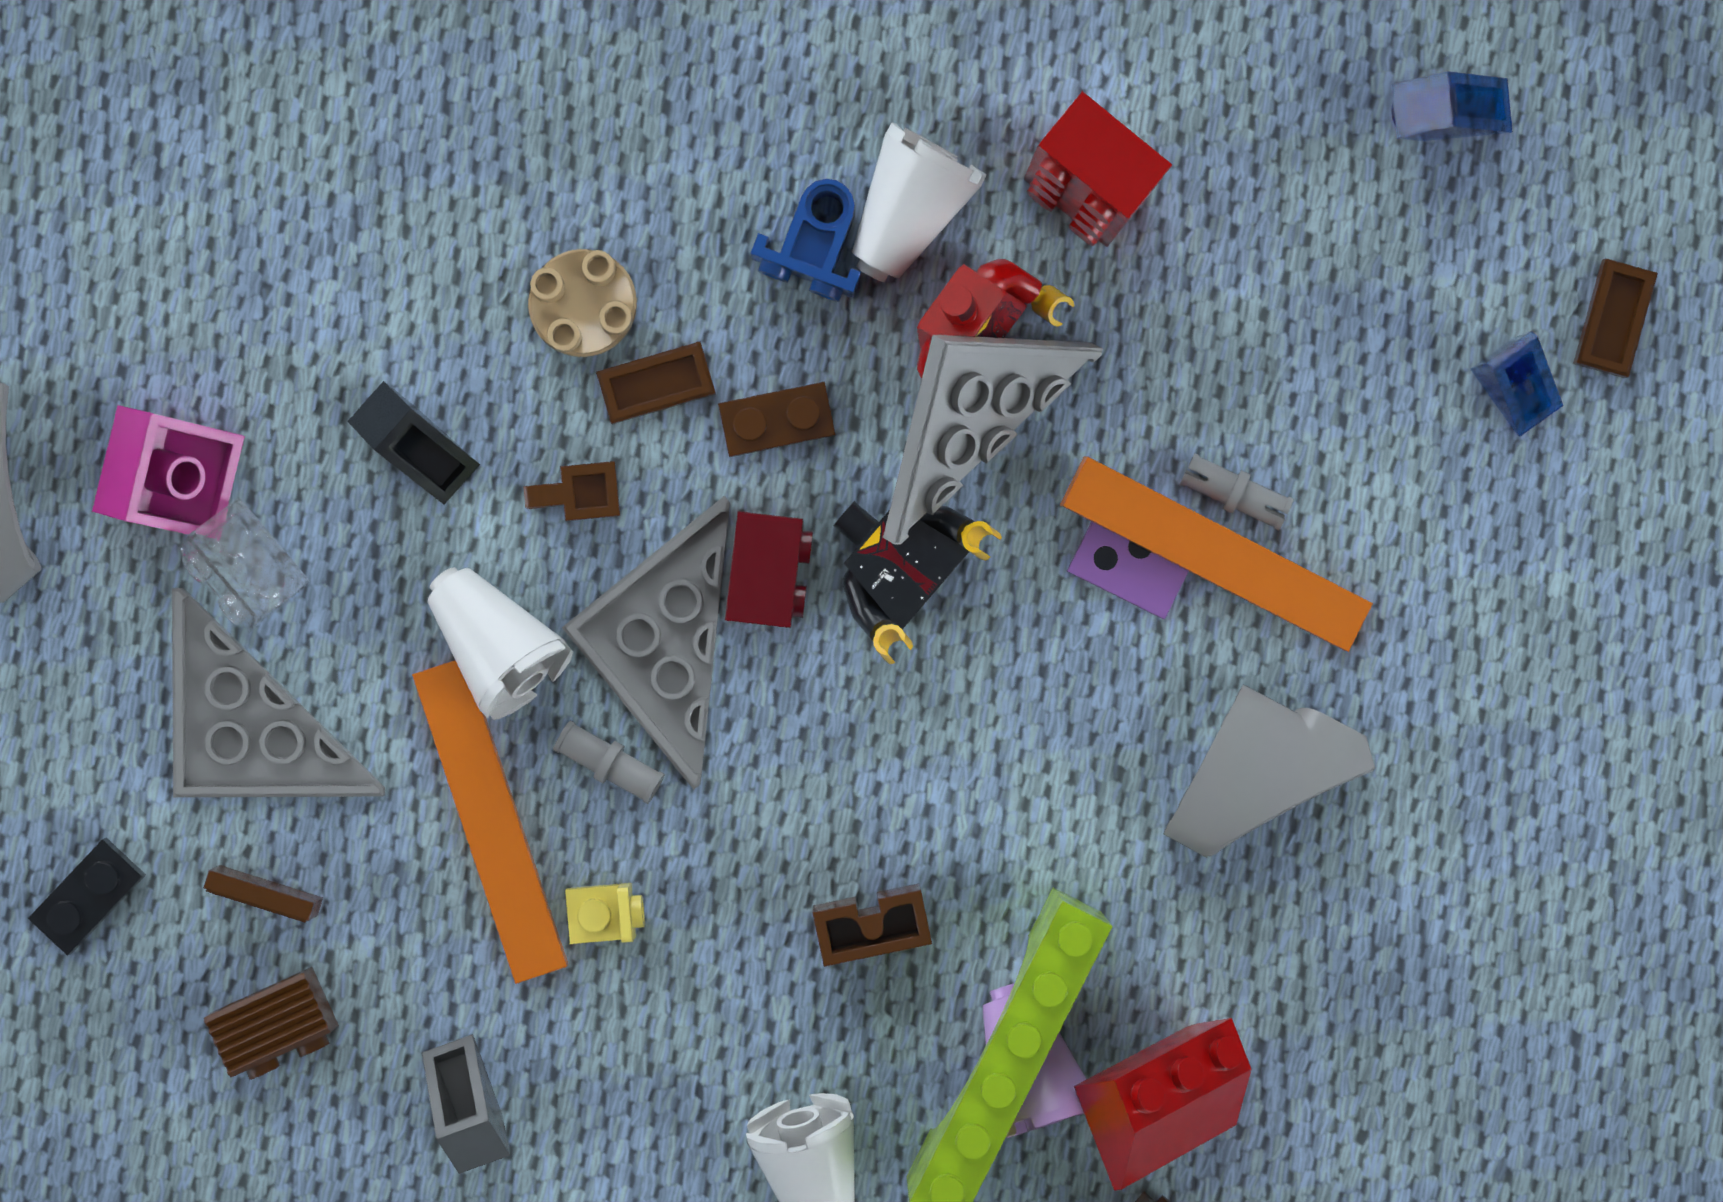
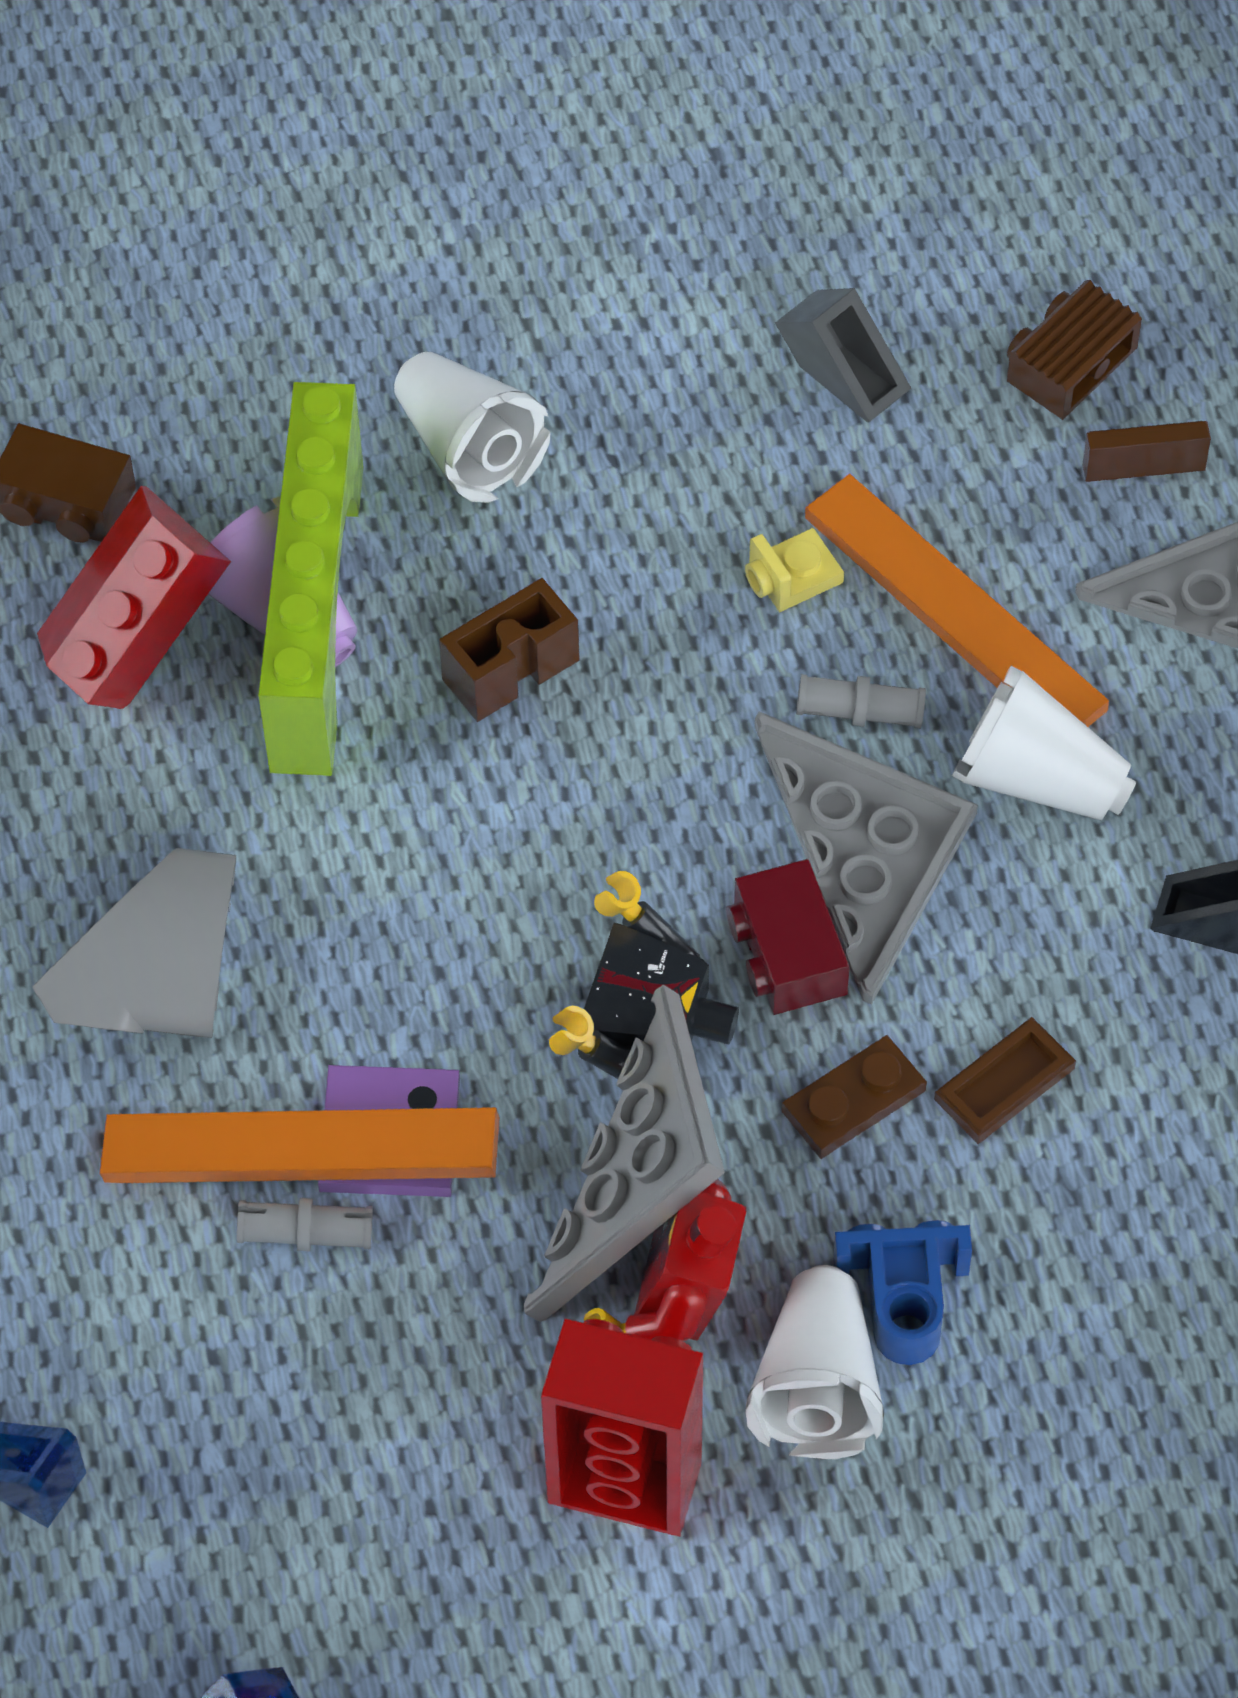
camera: 160 degrees right, 30 degrees down
reddish brown plate [523,461,620,521] -> none
tan dish [528,249,637,357] -> none

